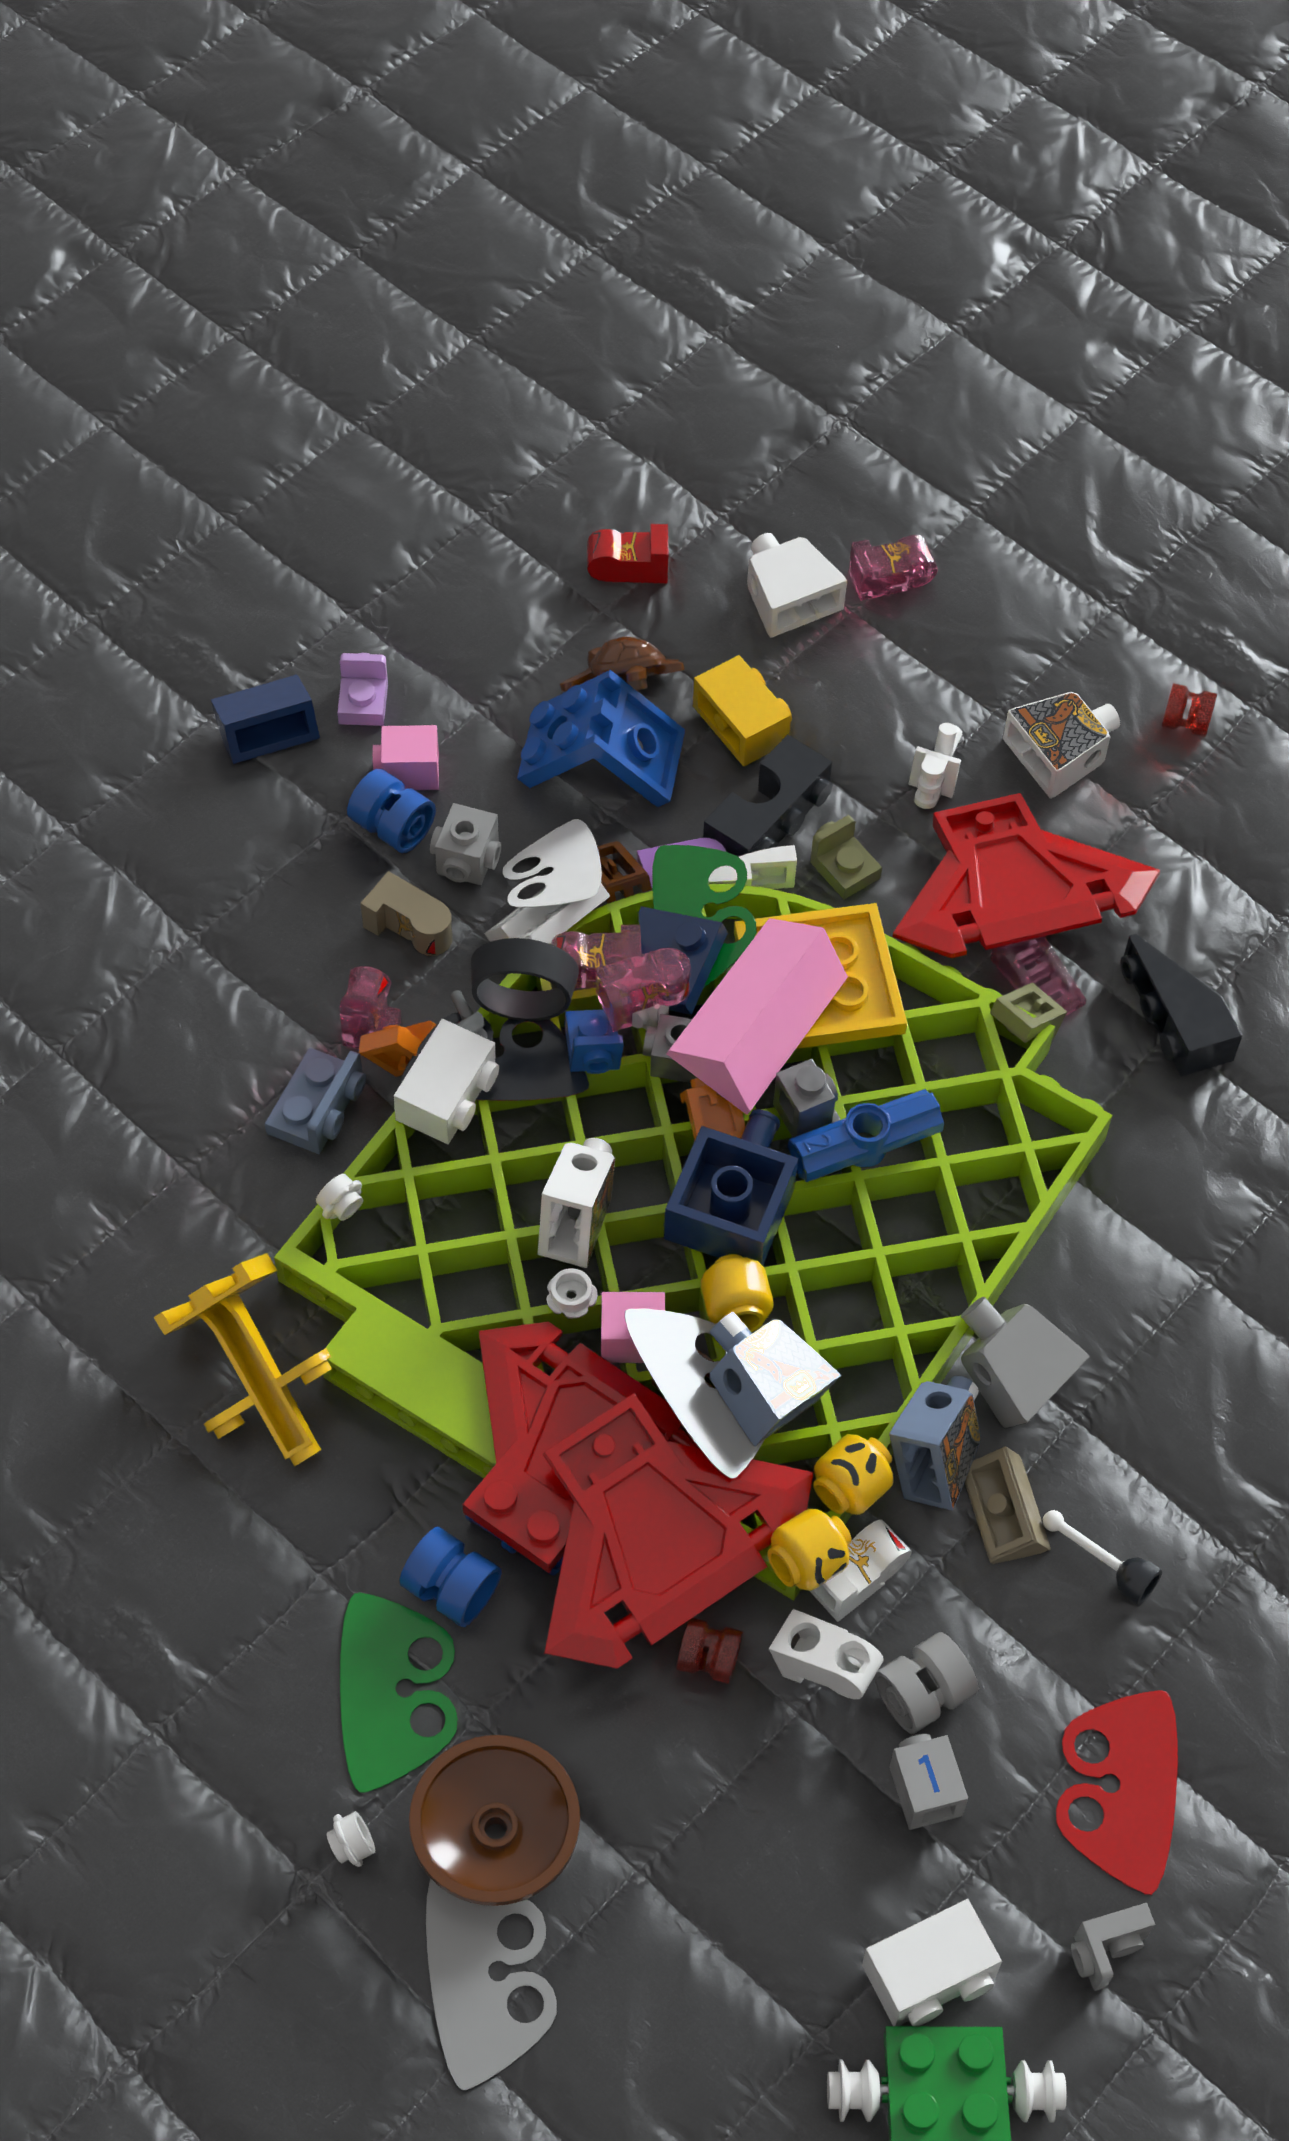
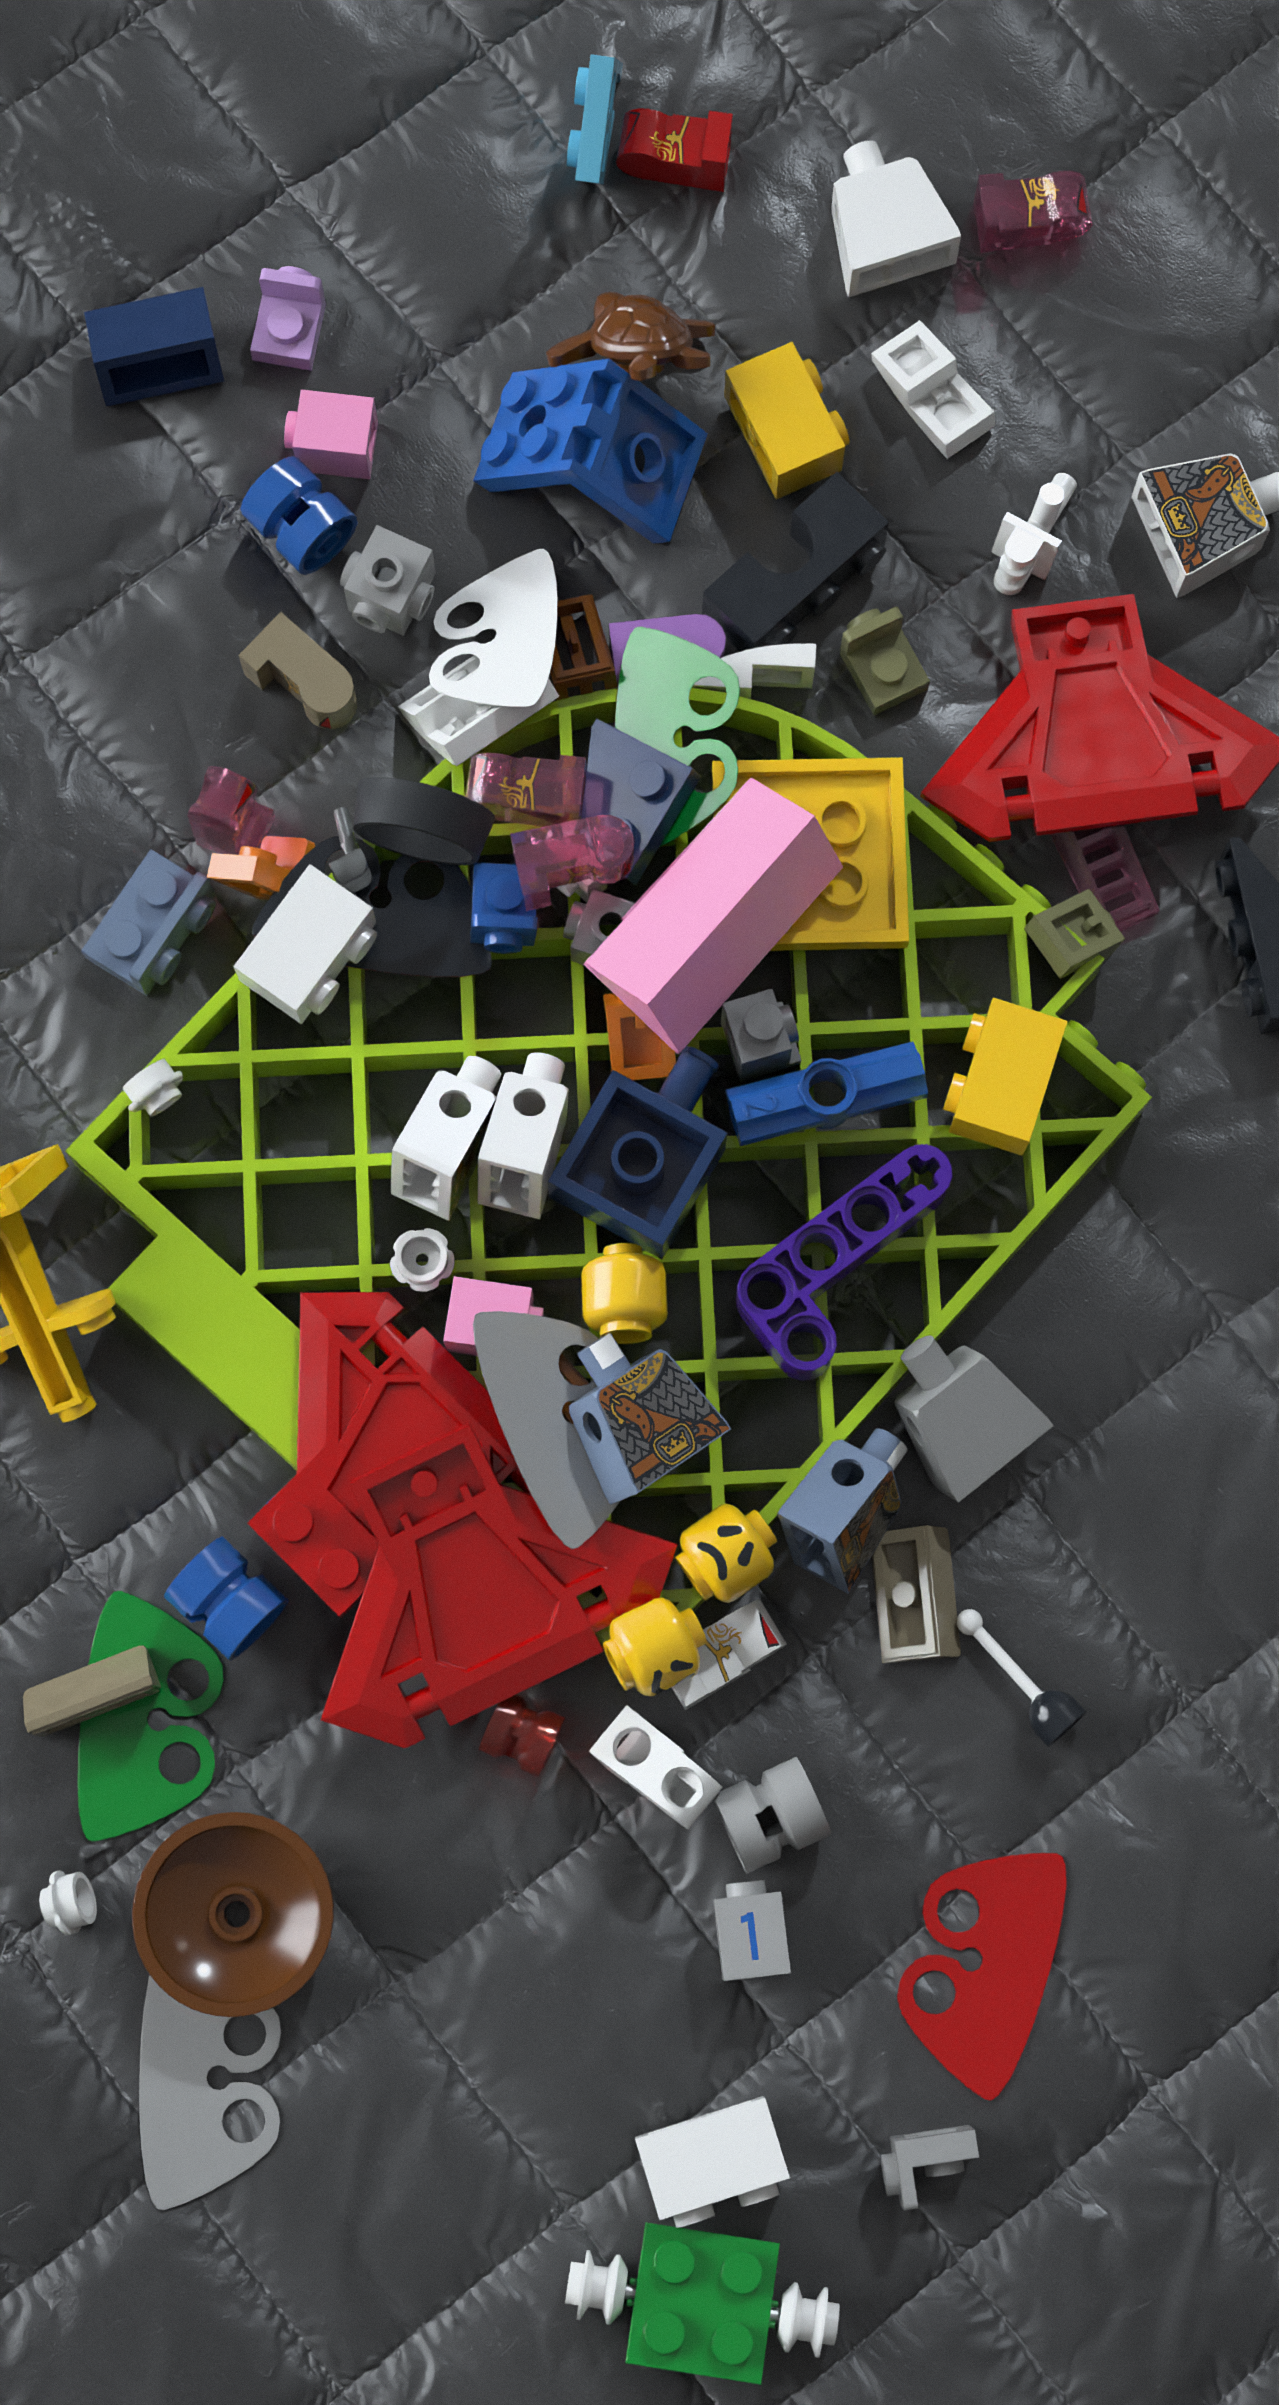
camera: 10 degrees right, 20 degrees up
none -> dark tan slope [23,1645,161,1737]
none -> white torso [478,1053,569,1219]
none -> medium azure wing [567,54,623,184]
none -> dark purple beam [736,1144,952,1381]
none -> white slope [871,320,996,459]
none -> yellow brick [943,997,1068,1156]

